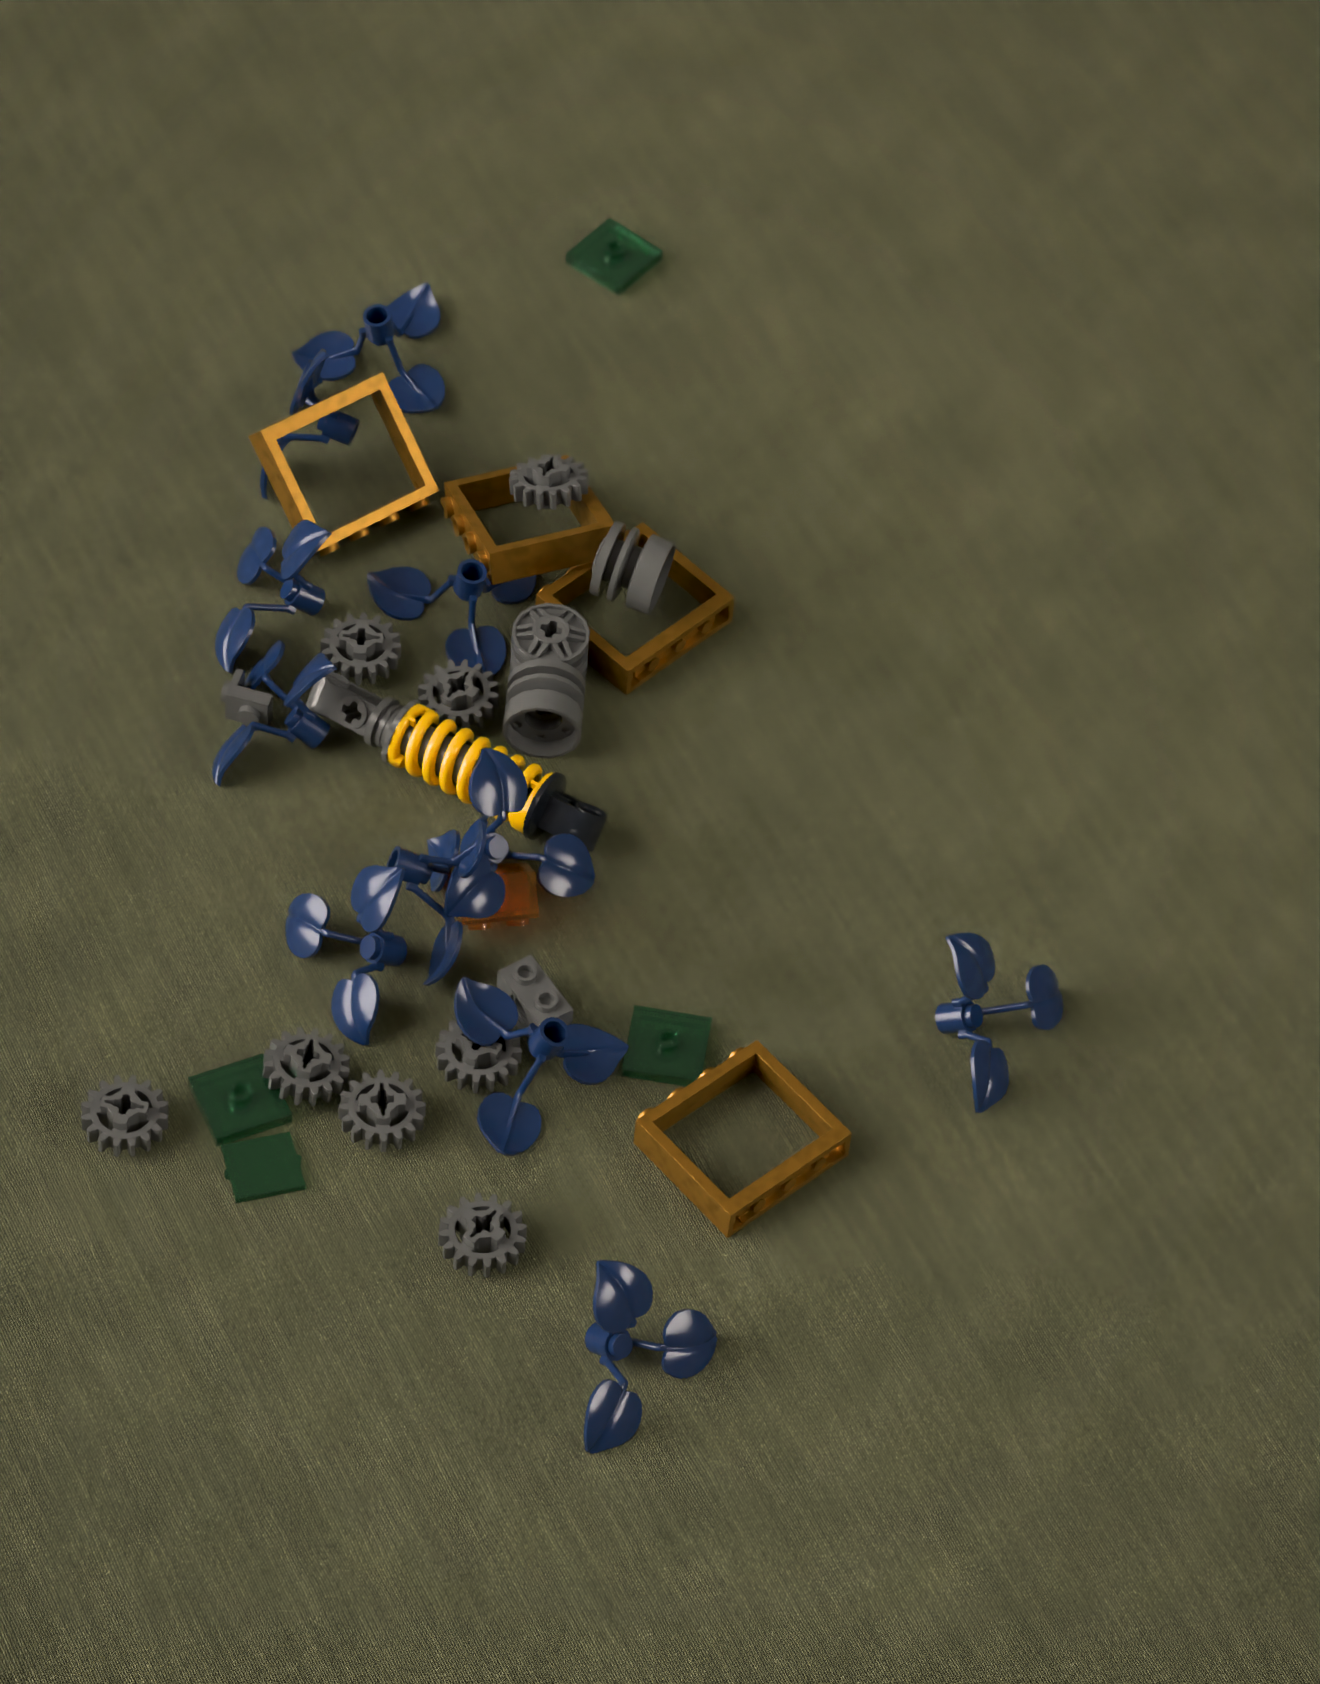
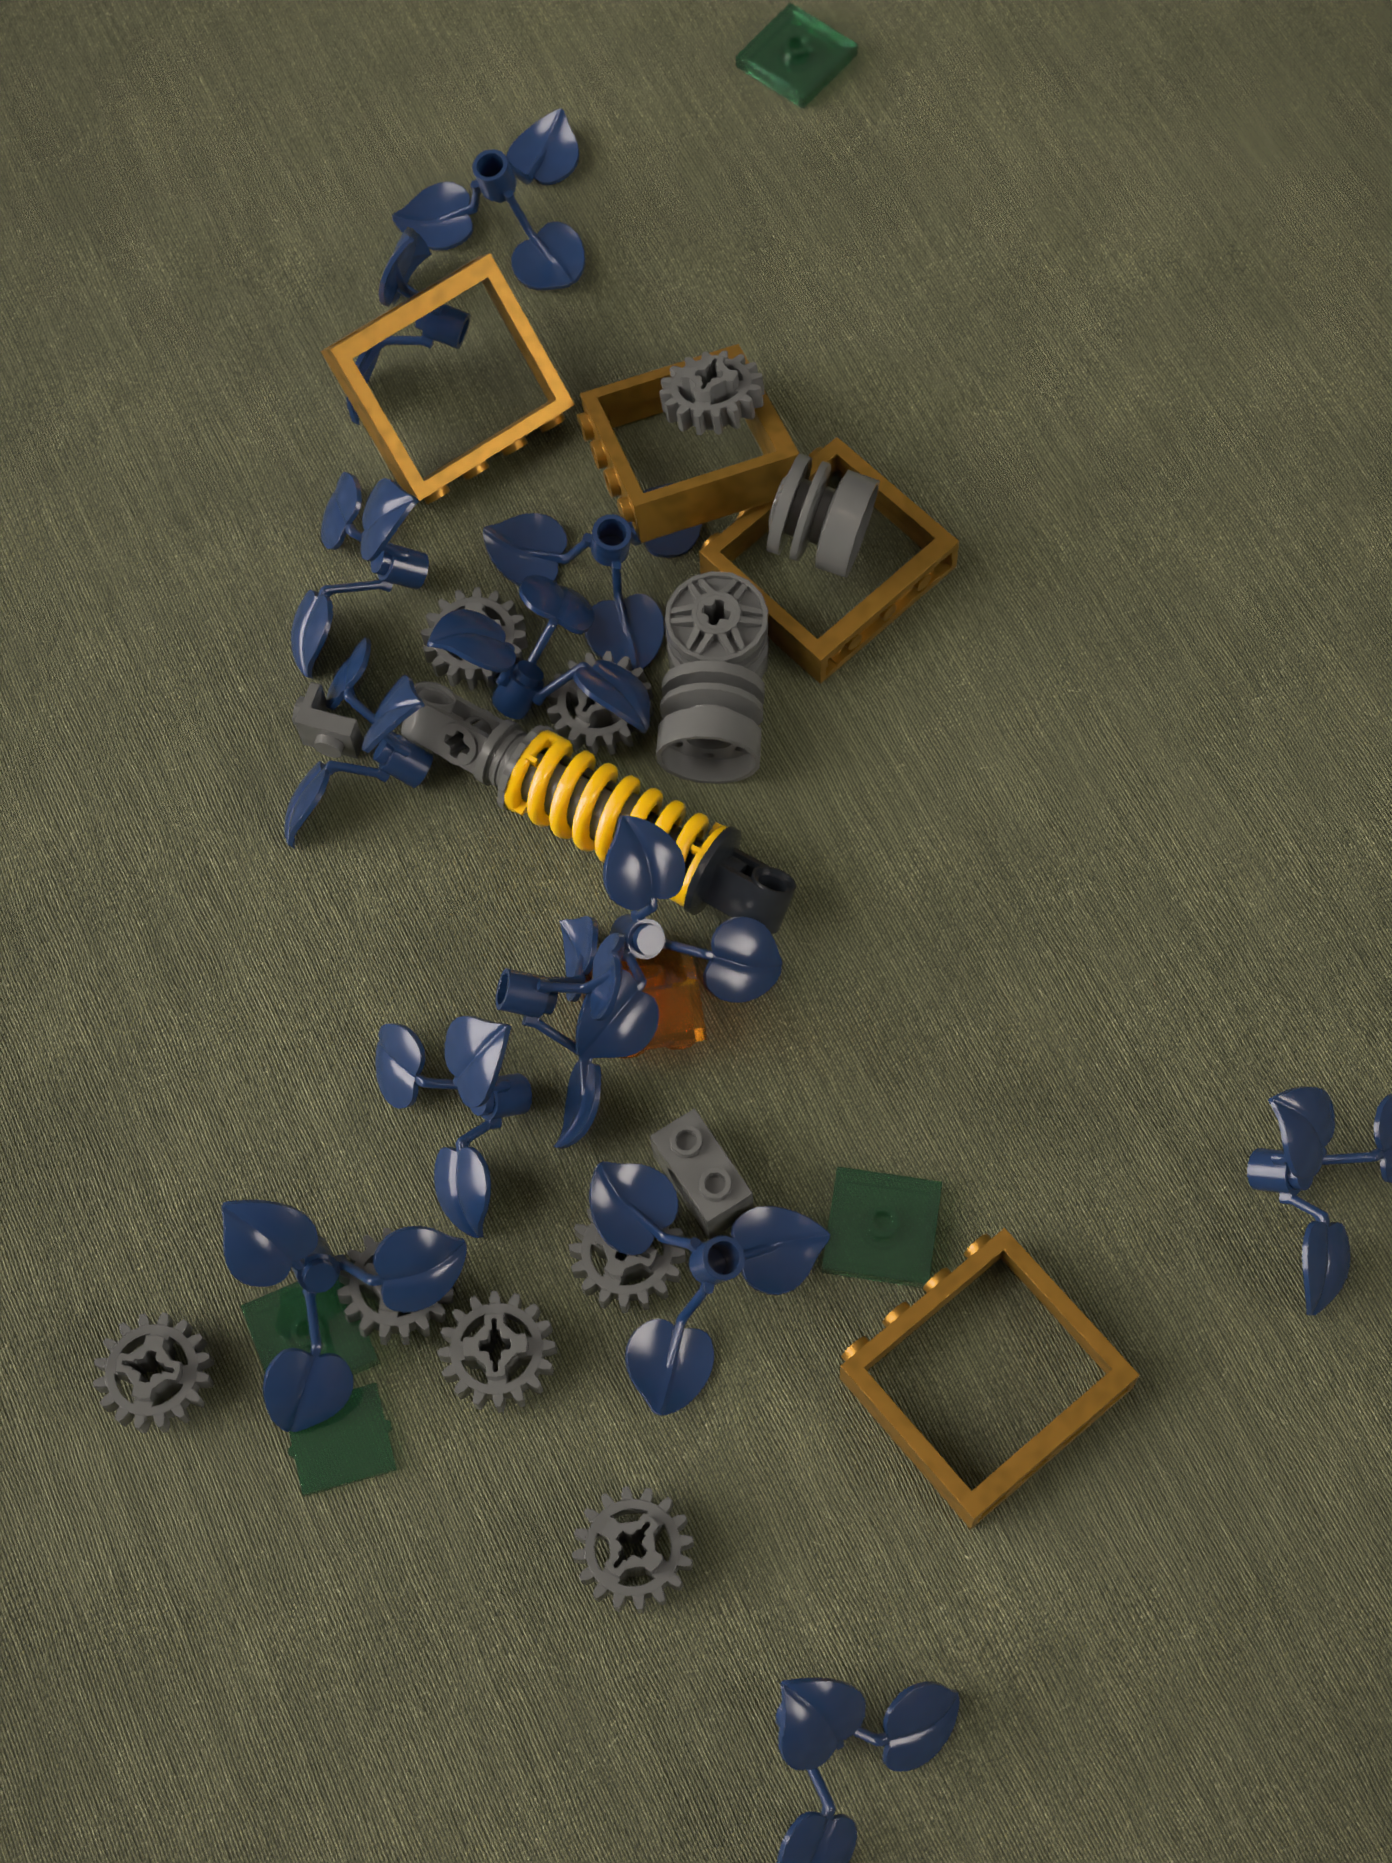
camera: 10 degrees right, 15 degrees up
none -> dark blue plant [221,1200,467,1432]
none -> dark blue plant [427,575,650,734]

